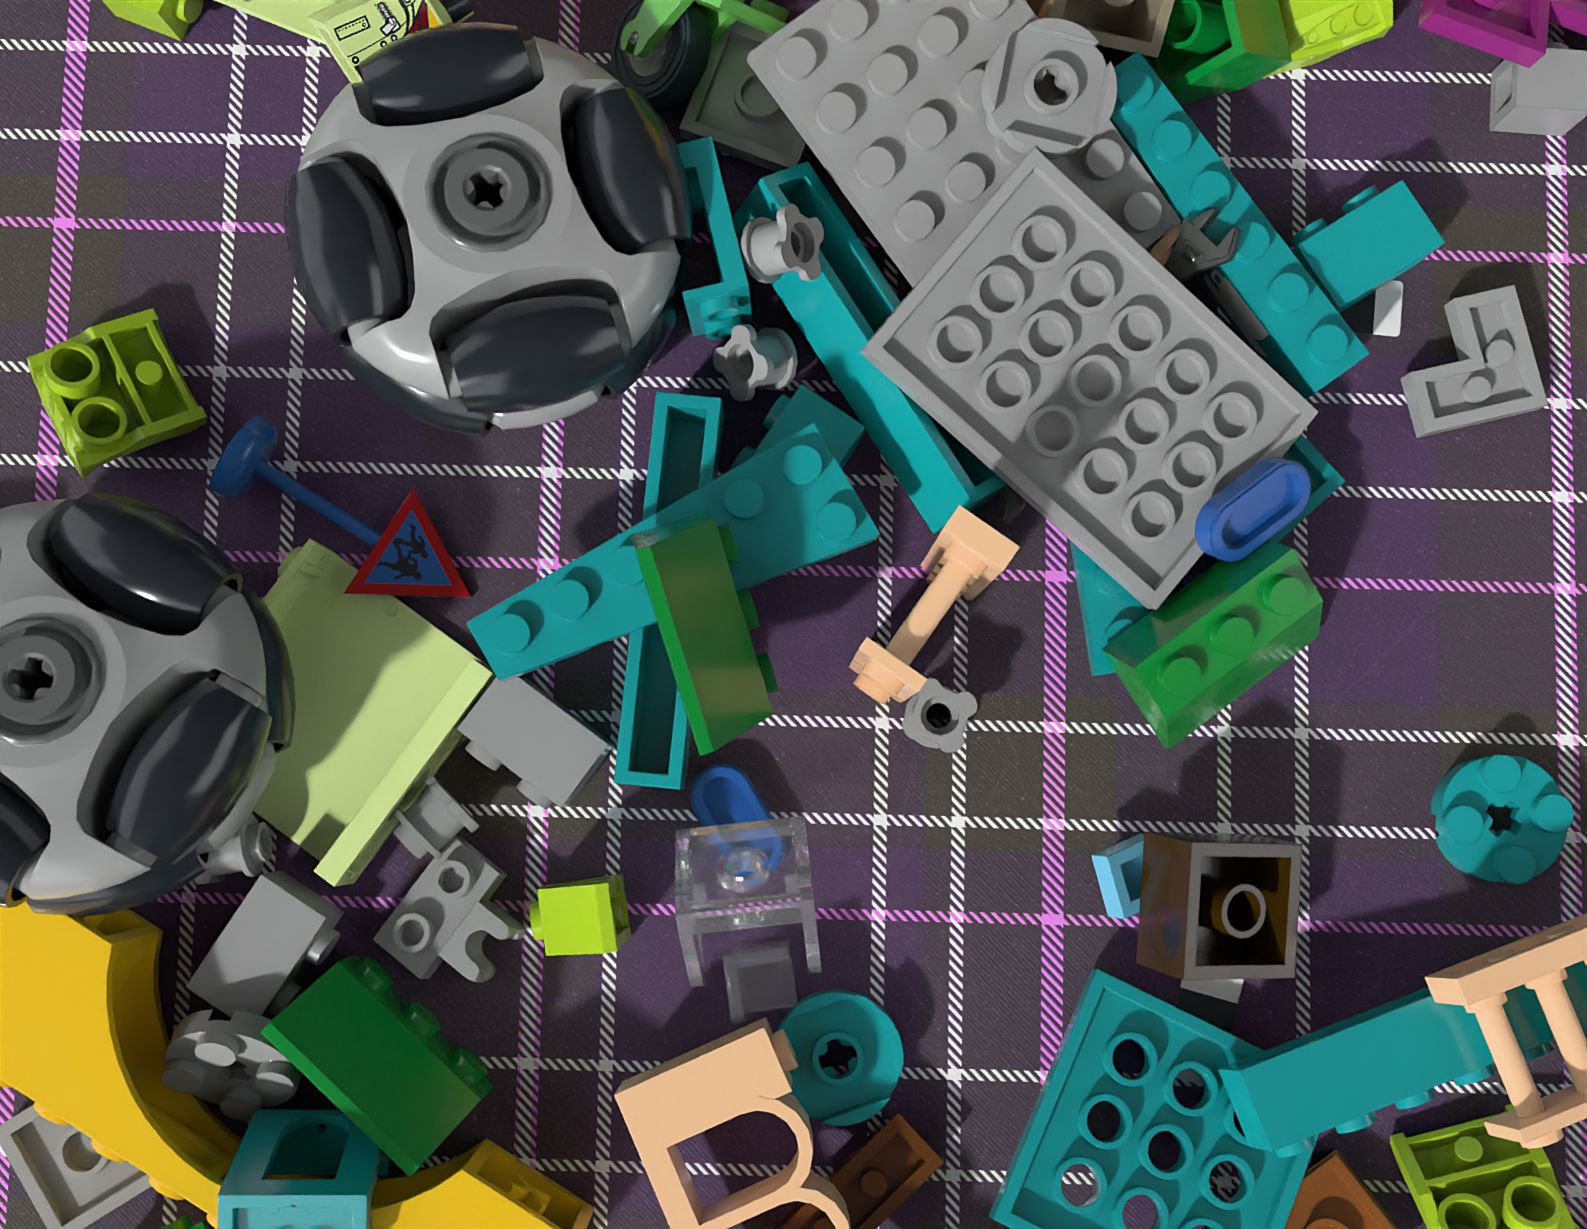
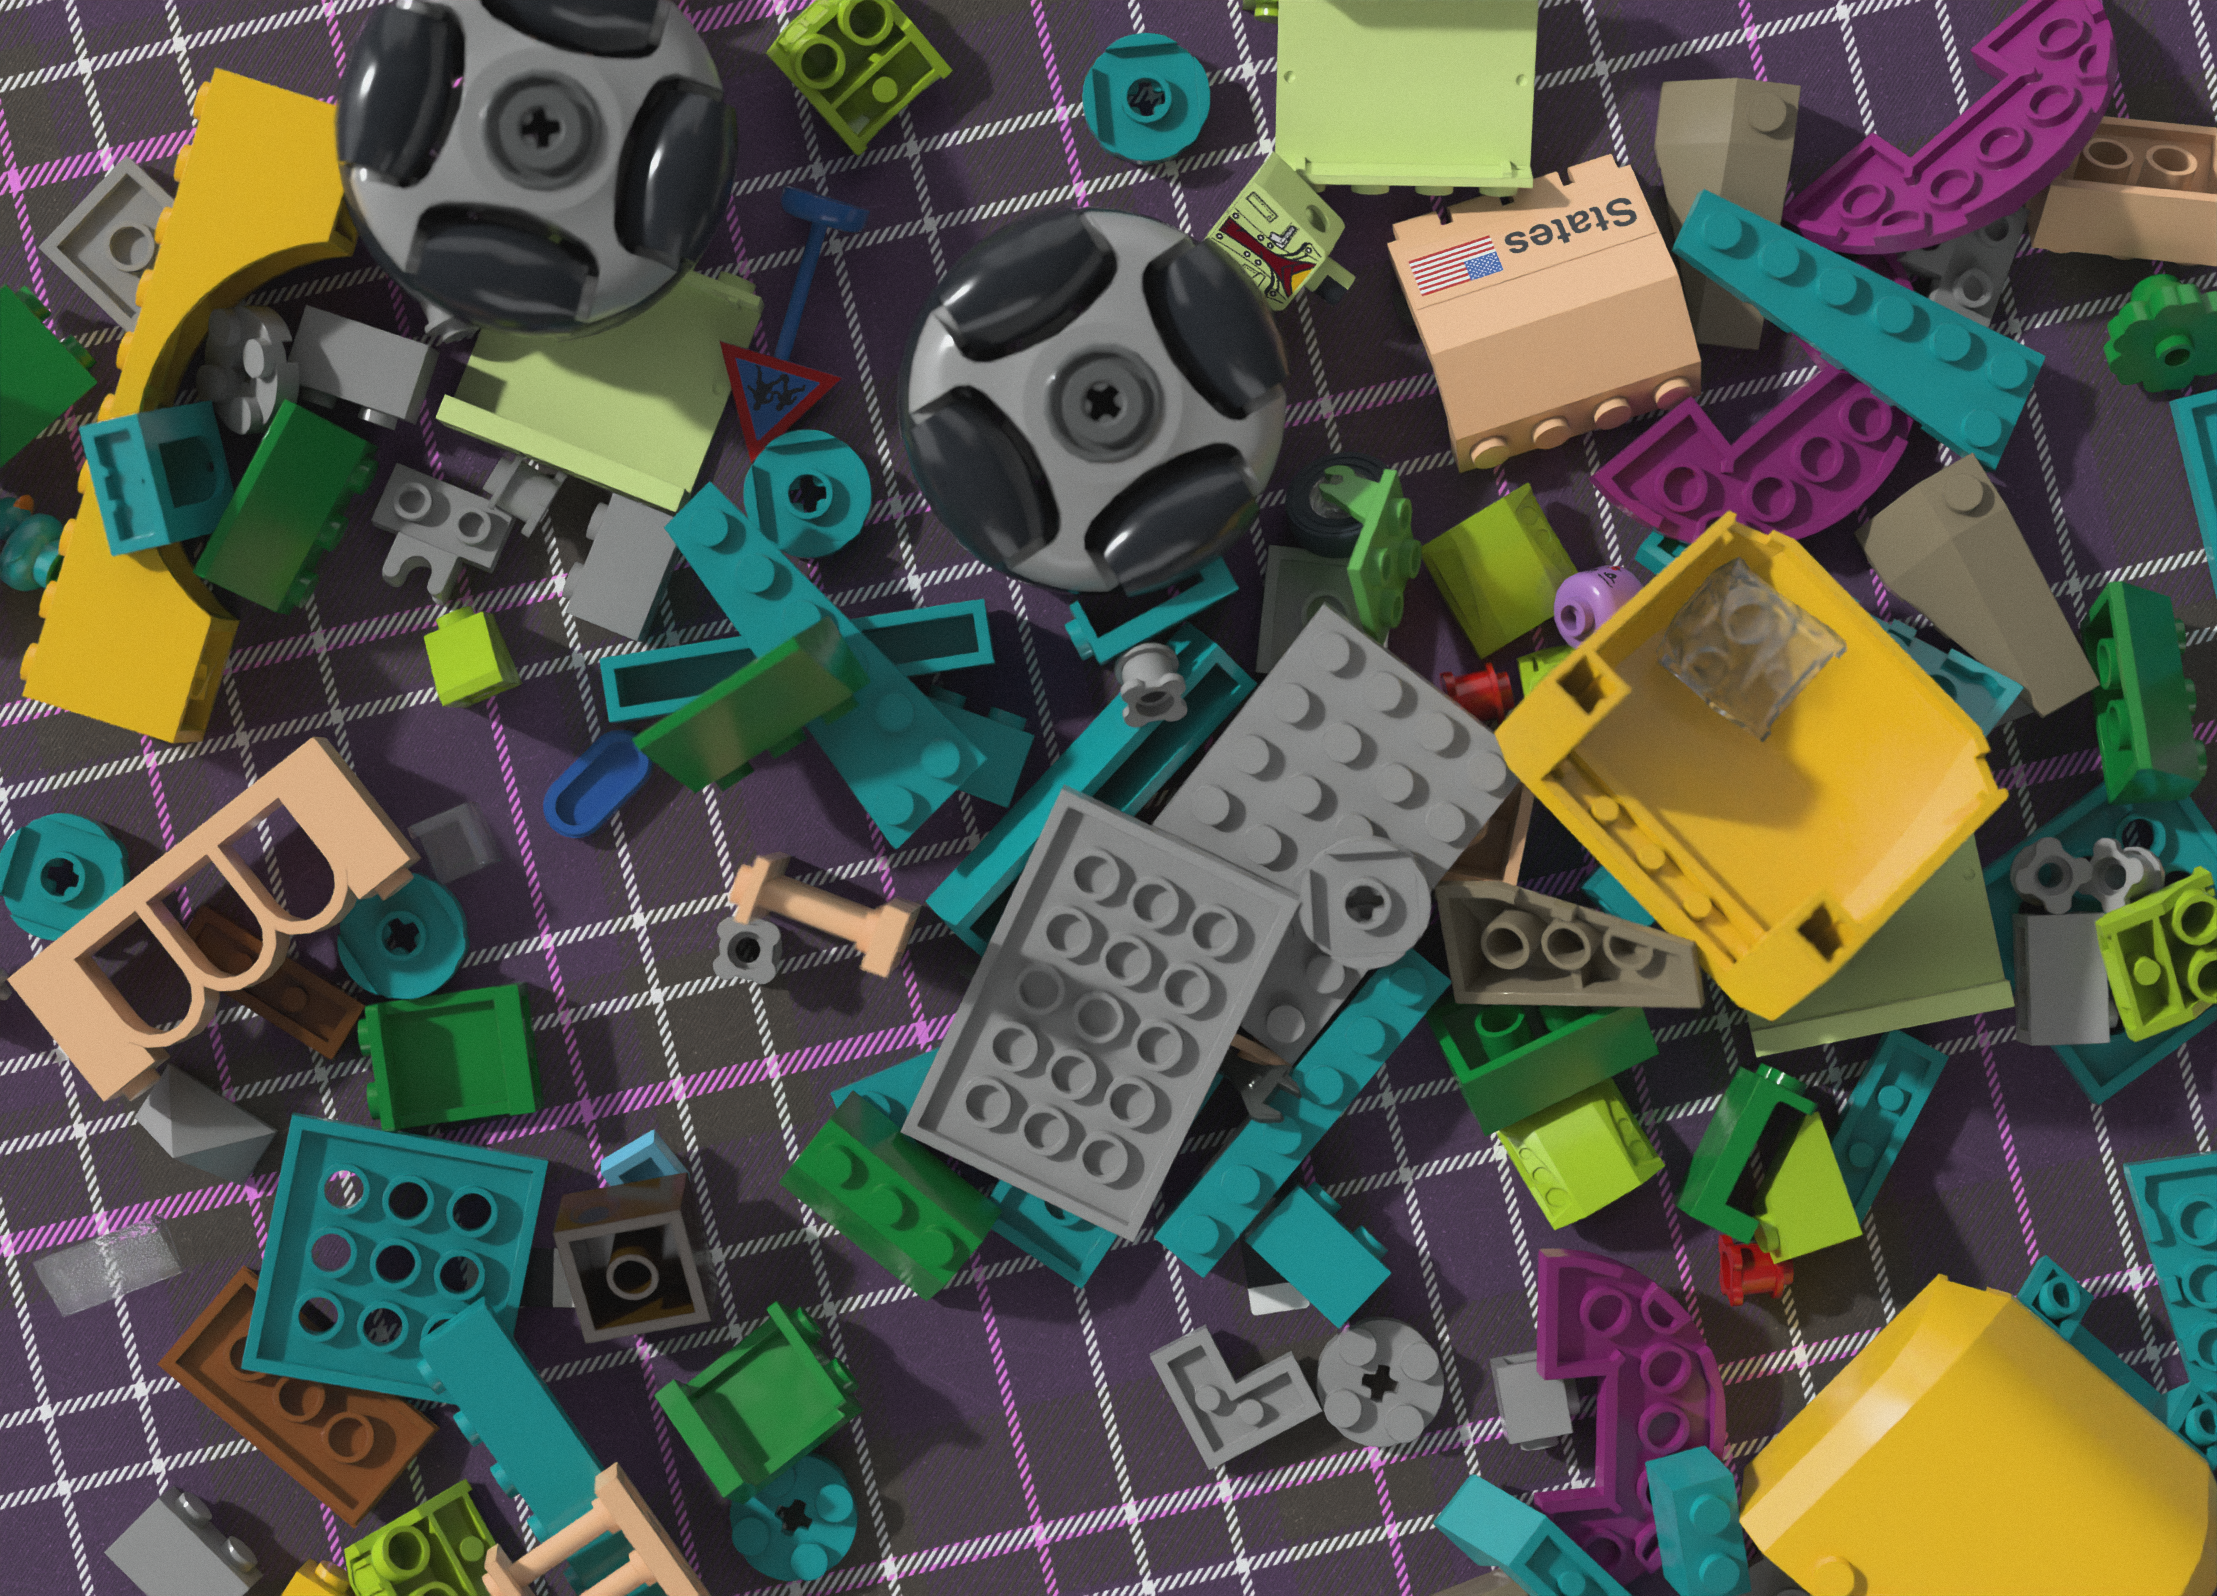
camera: 80 degrees right, 5 degrees up
clear hose [675,816,822,987] -> none
light grey brick [713,324,798,401] -> none
blue tile [1195,456,1311,562] -> none
none -> green panel [358,981,545,1132]
none -> green panel [654,1301,864,1505]
none -> teal plate [743,430,873,559]
none -> teal plate [1082,33,1210,165]
none -> light grey plate [1315,1317,1444,1447]

